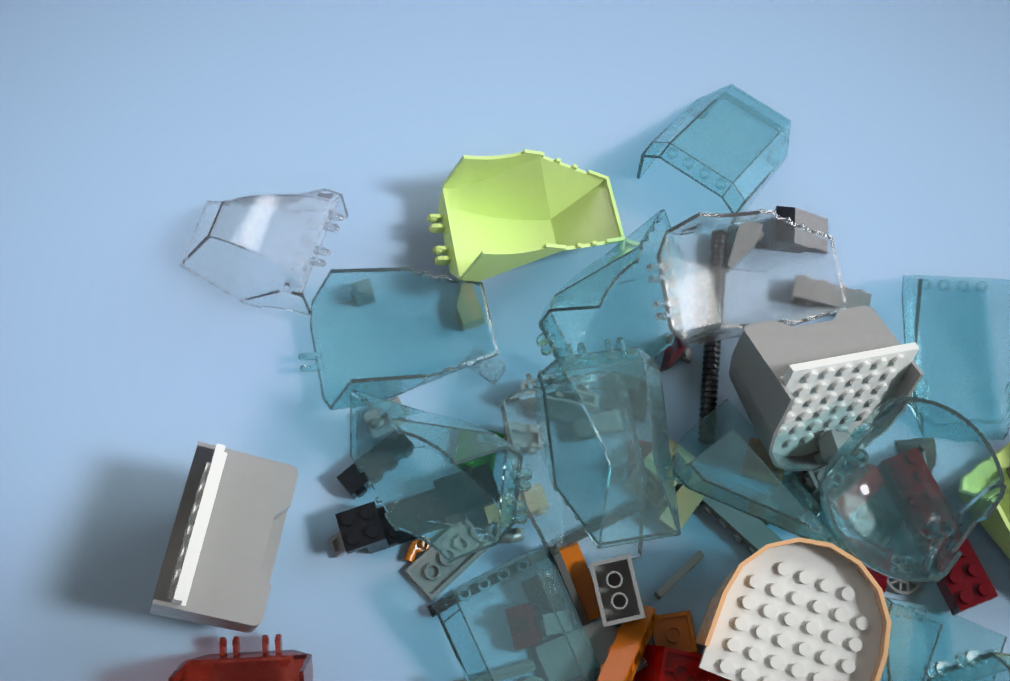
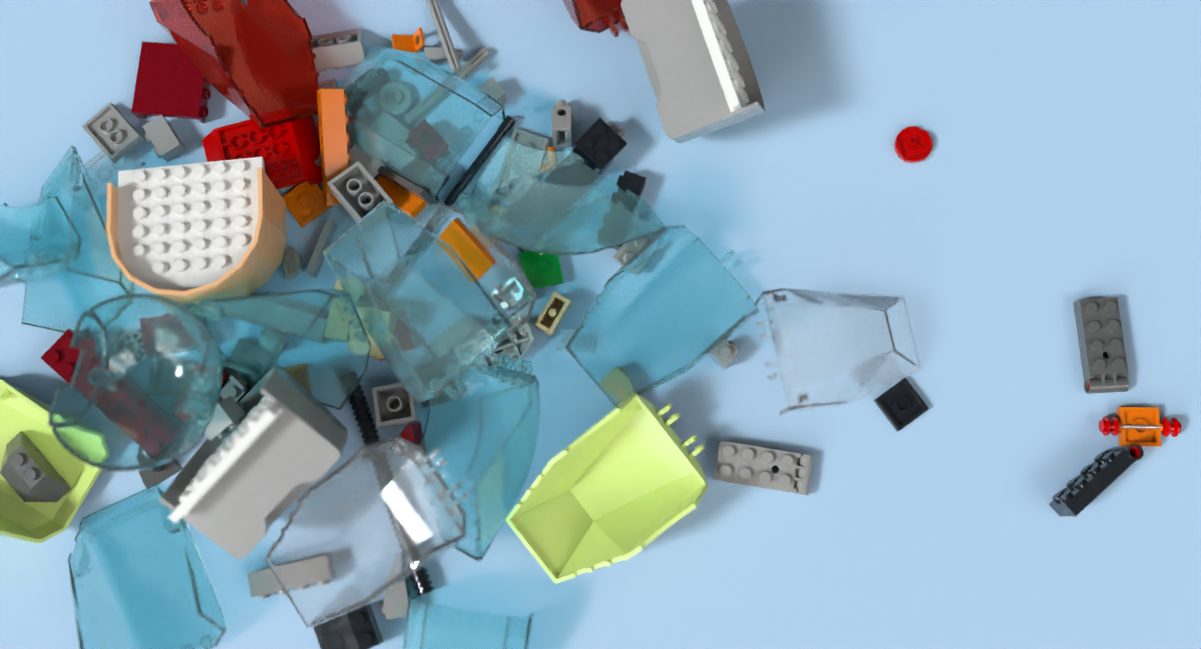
camera: 150 degrees right, 10 degrees up
none -> light grey plate [282,246,302,281]
none -> light grey brick [372,381,420,428]
none -> orange tile [436,217,496,284]
none -> light grey brick [478,77,507,110]
none -> tan brick [534,292,571,337]
none -> light grey torso [552,100,572,147]
none -> light grey hinge [713,440,814,495]
none -> black tile [873,378,929,432]
none -> red tile [894,126,933,163]
none -> black hinge [1049,444,1144,516]
none -> dark grey hinge [1073,297,1129,394]
none -> orange plate [1098,407,1182,447]

